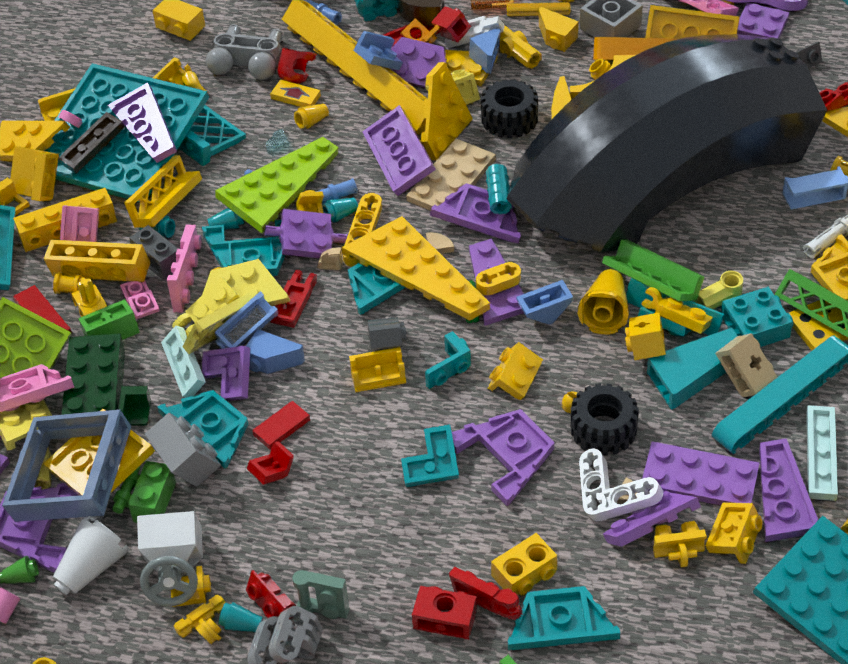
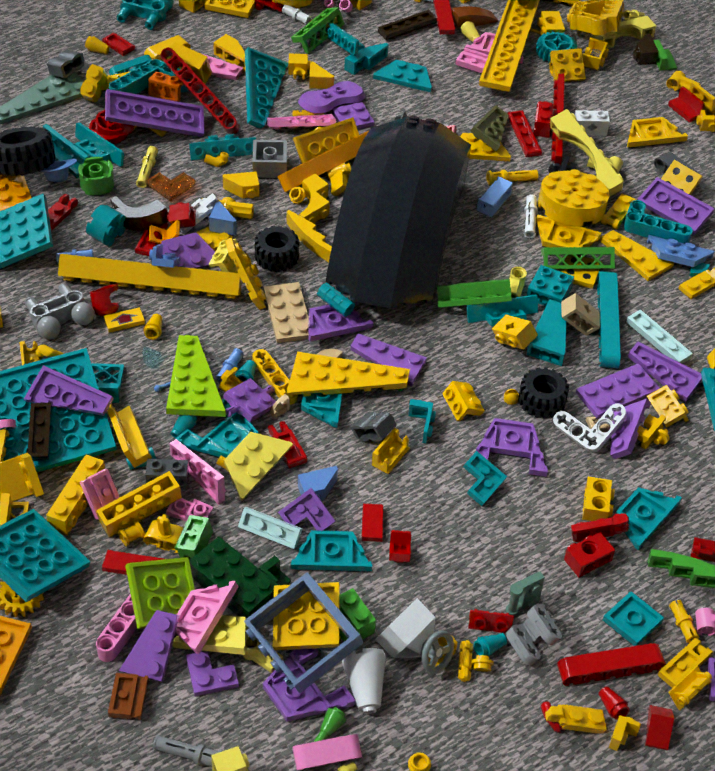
camera: 50 degrees left, 0 degrees up
light grey brick [145,413,221,486] -> none
light yellow hinge [172,277,239,335] -> none
light yellow wing [182,293,253,354] -> none
light blue window [215,291,278,349] -> none
medium lavender plate [362,105,436,196] -> none
yellow beam [476,262,521,295] -> none
yellow axle [507,2,571,16] -> none
medium blue slope [516,280,574,325] -> none
yellow cone [577,269,629,335] -> none
yellow plate [642,287,713,334] -> none

